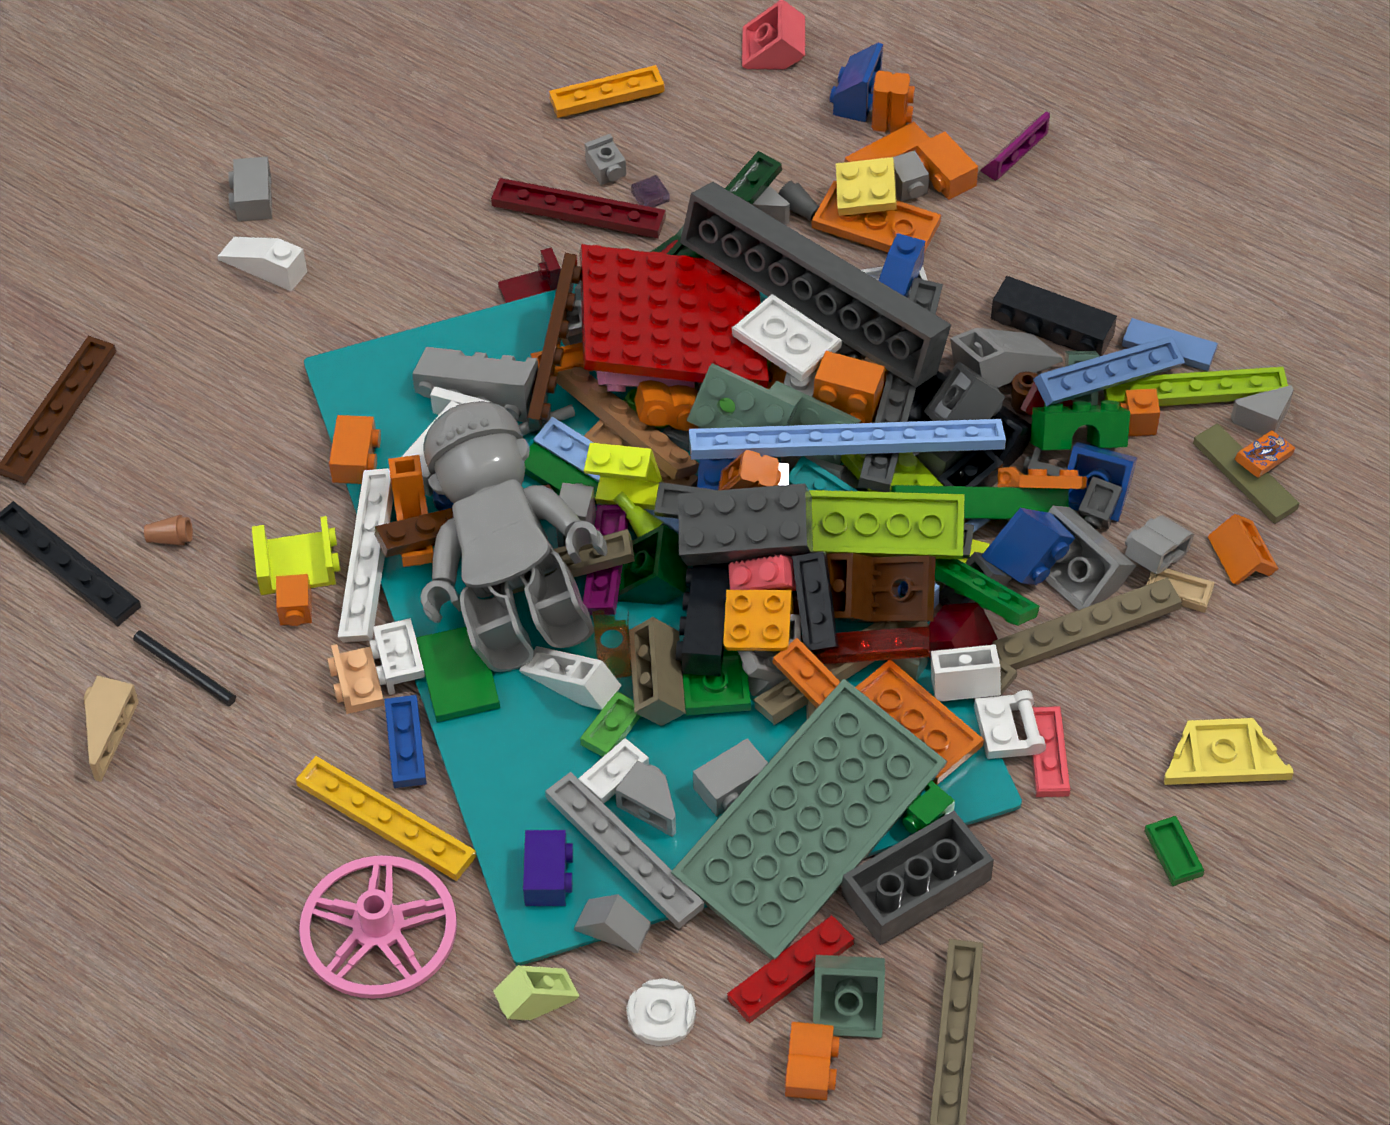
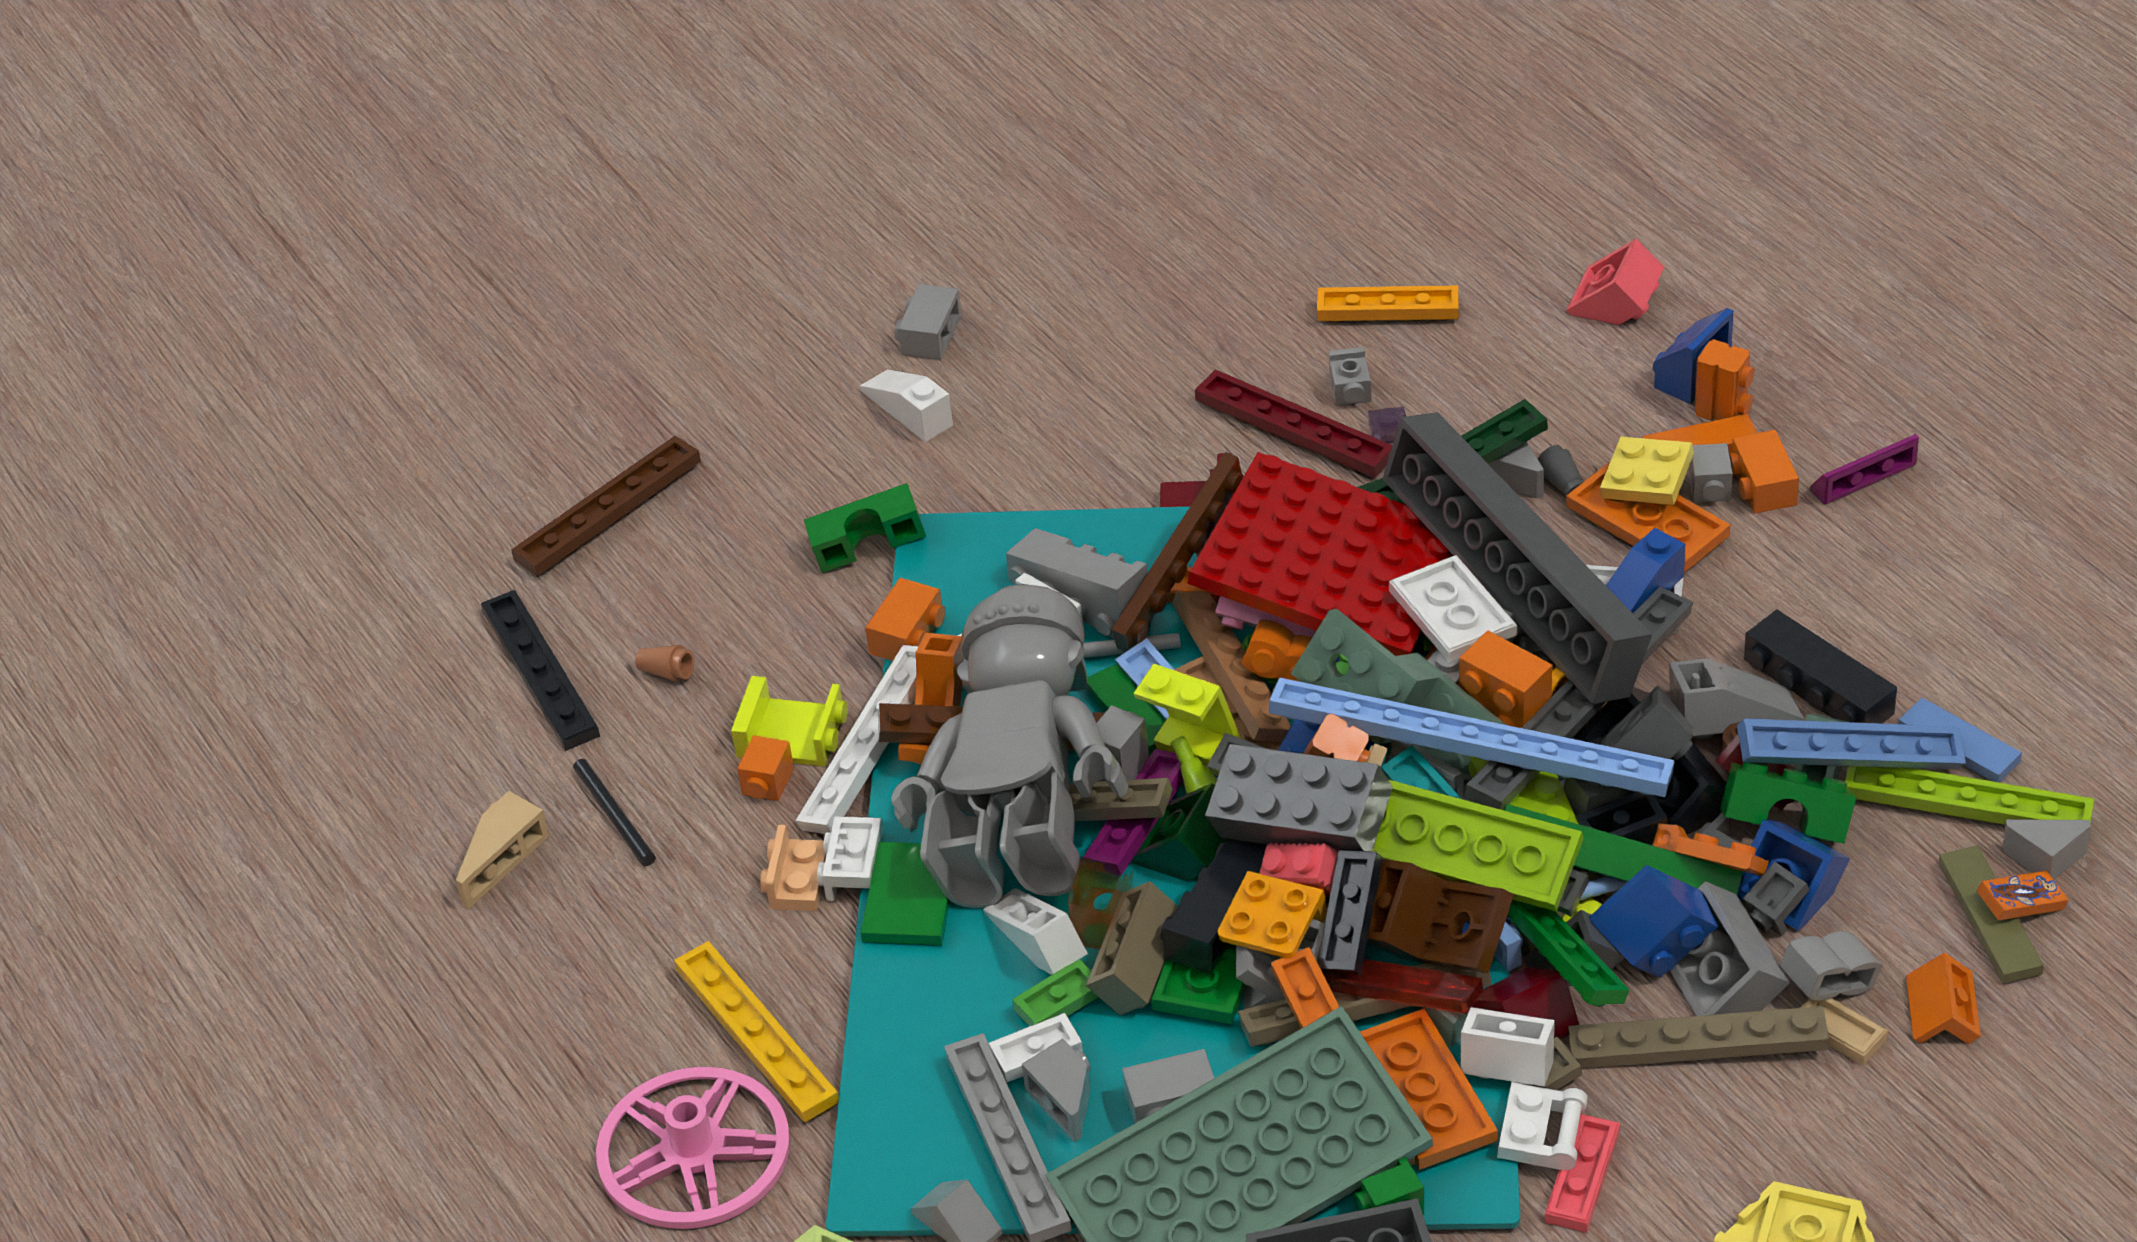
camera: 25 degrees right, 10 degrees down
blue plate [384,695,427,789] -> none
dark purple brick [523,830,573,906] -> none
orange brick [1119,389,1160,437] -> none
none -> green arch [804,483,926,573]

